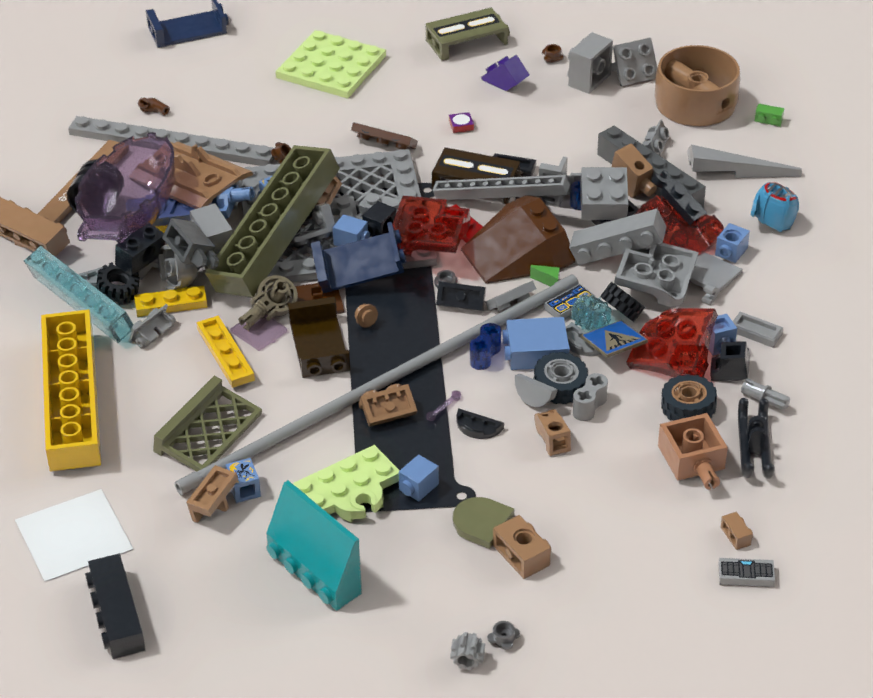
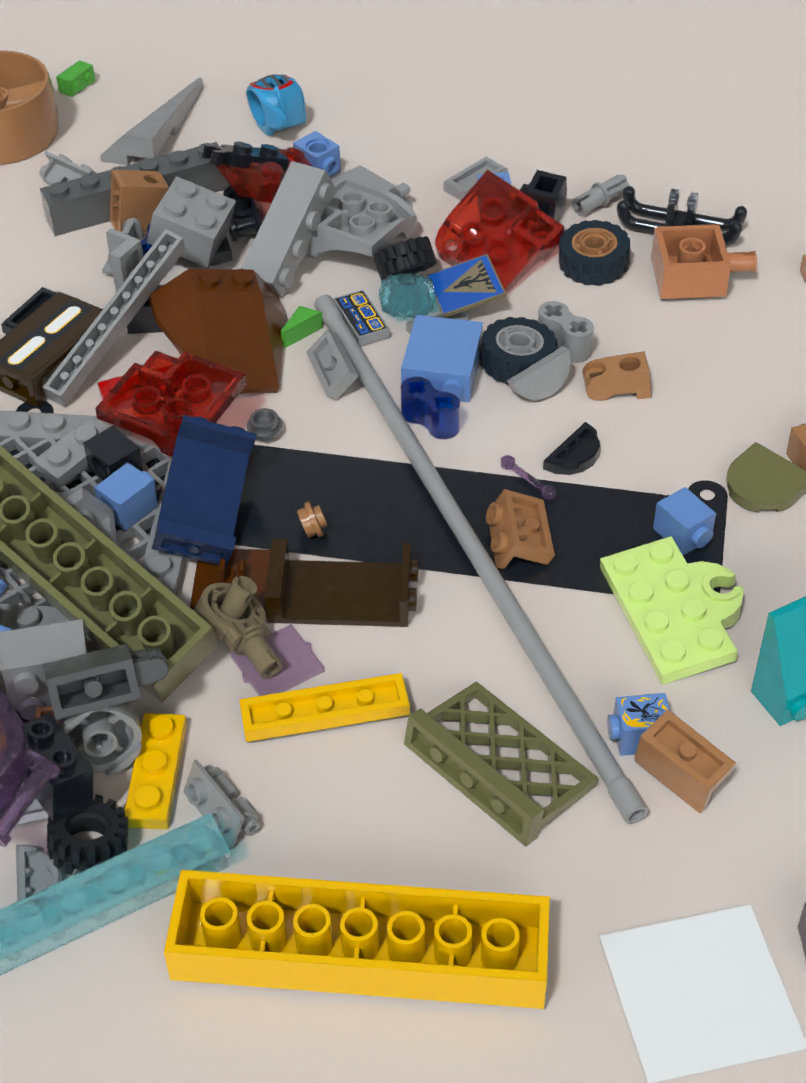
camera: 75 degrees left, 5 degrees up
black plate [436,282,486,311] -> none

